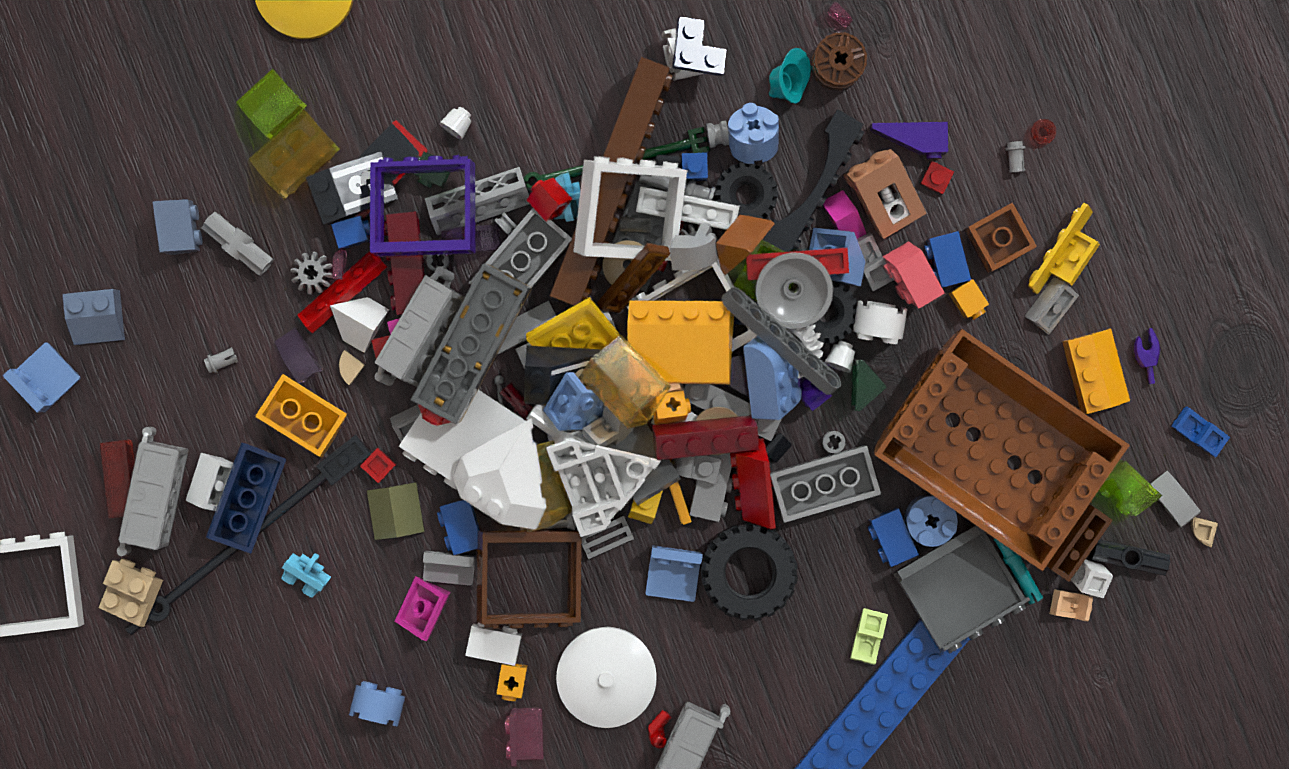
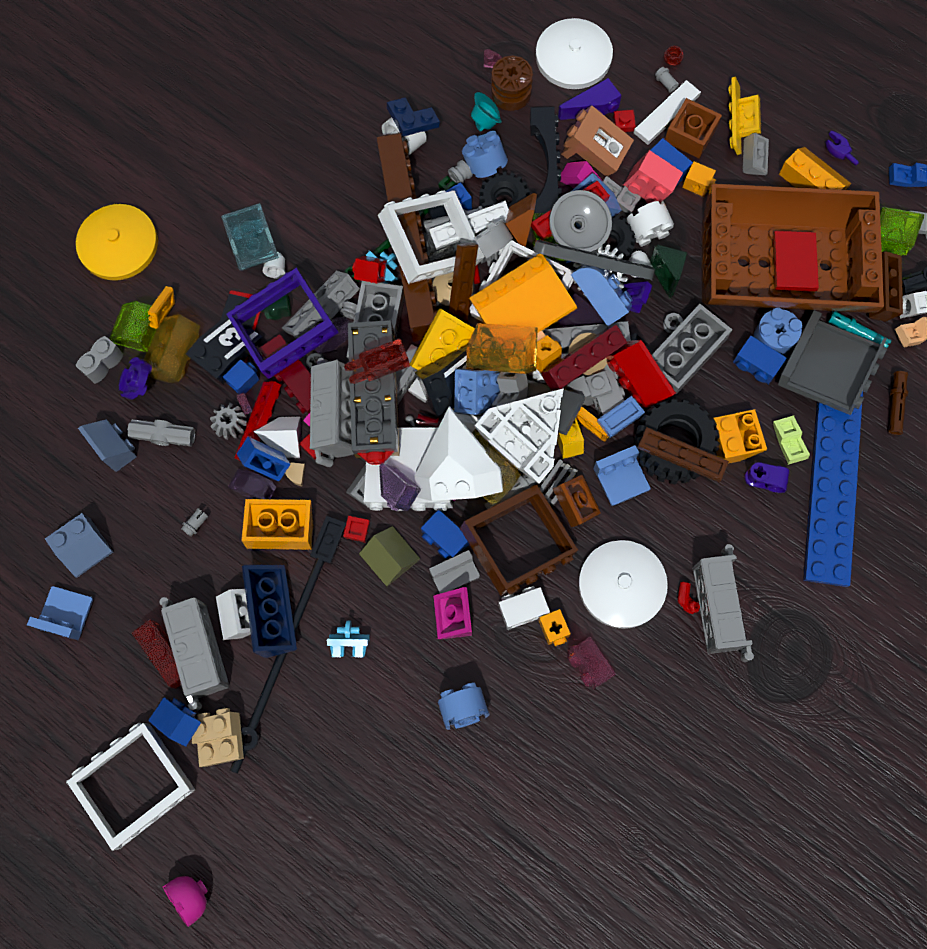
camera: 30 degrees left, 15 degrees down
none -> light grey brick [76,336,123,384]
none -> dark purple plate [119,357,152,400]
none -> light orange tile [148,286,175,329]
none -> blue brick [148,697,201,747]
none -> dark pink cylinder [163,876,208,927]
none -> clear light blue slope [221,203,279,271]
none -> blue brick [237,437,290,481]
none -> clear red hinge [344,339,410,384]
none -> clear purple slope [379,463,421,511]
none -> white dish [536,18,613,89]
none -> dark orange slope [553,475,601,527]
none -> medium blue tile [597,396,645,438]
none -> white tile [634,80,701,145]
none -> reddish brown tile [638,427,729,483]
none -> light orange slope [713,409,767,464]
none -> dark purple piece [744,462,789,493]
none -> red tile [773,231,819,291]
none -> reddish brown pin [888,371,908,435]

